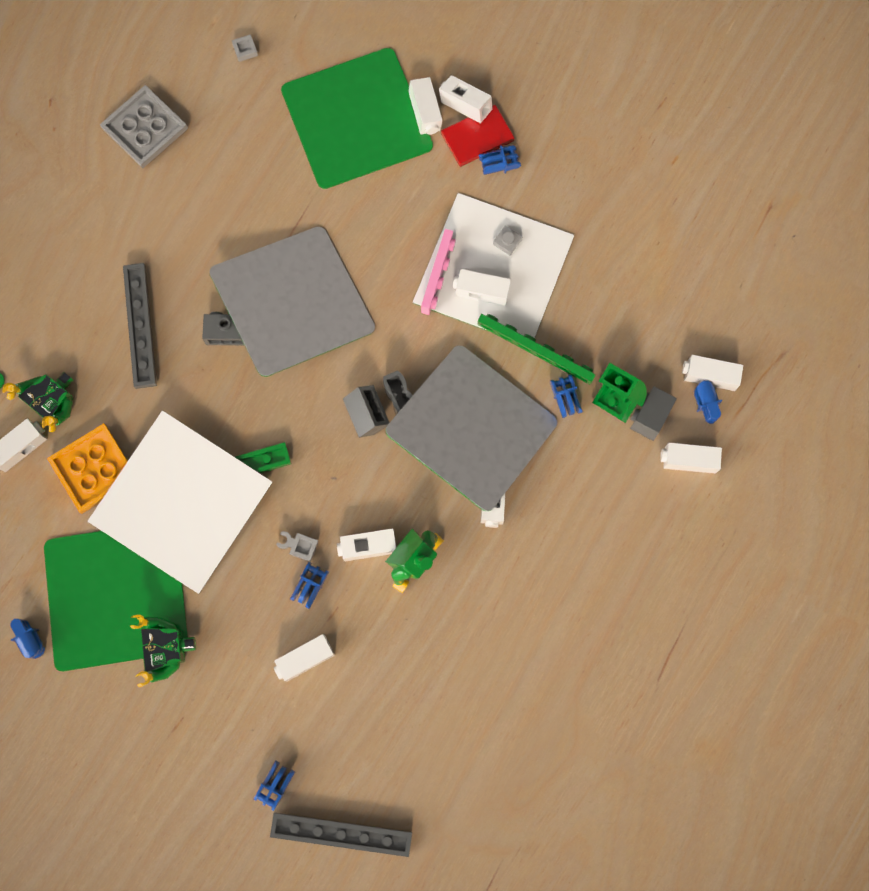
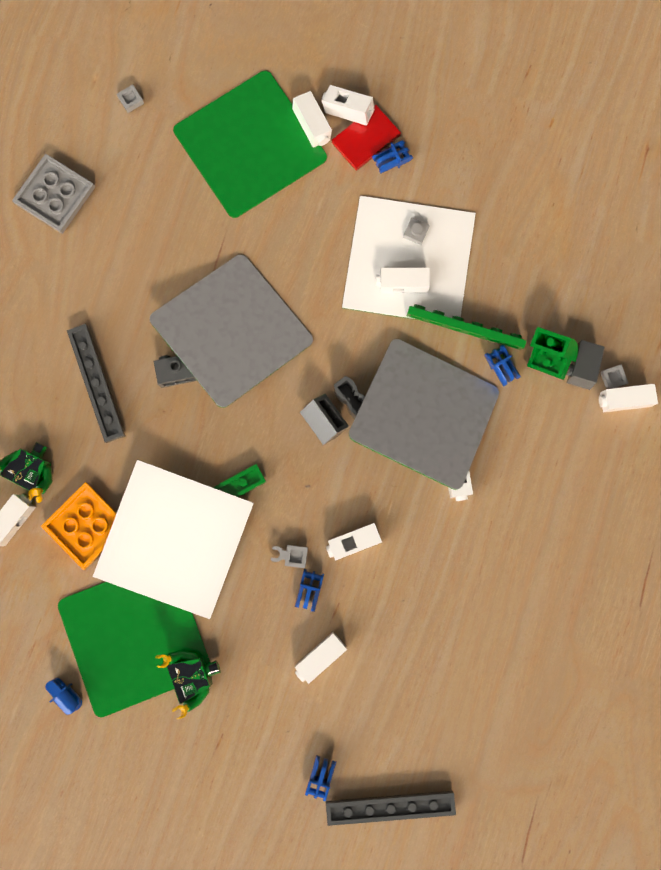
camera: 10 degrees left, 5 degrees up
green torso [385,529,444,593] -> none
bright pink plate [421,229,456,315] -> none
white brick [682,355,743,391] -> none
blue arm [694,381,722,424] -> none
none -> light grey plate [600,365,628,389]

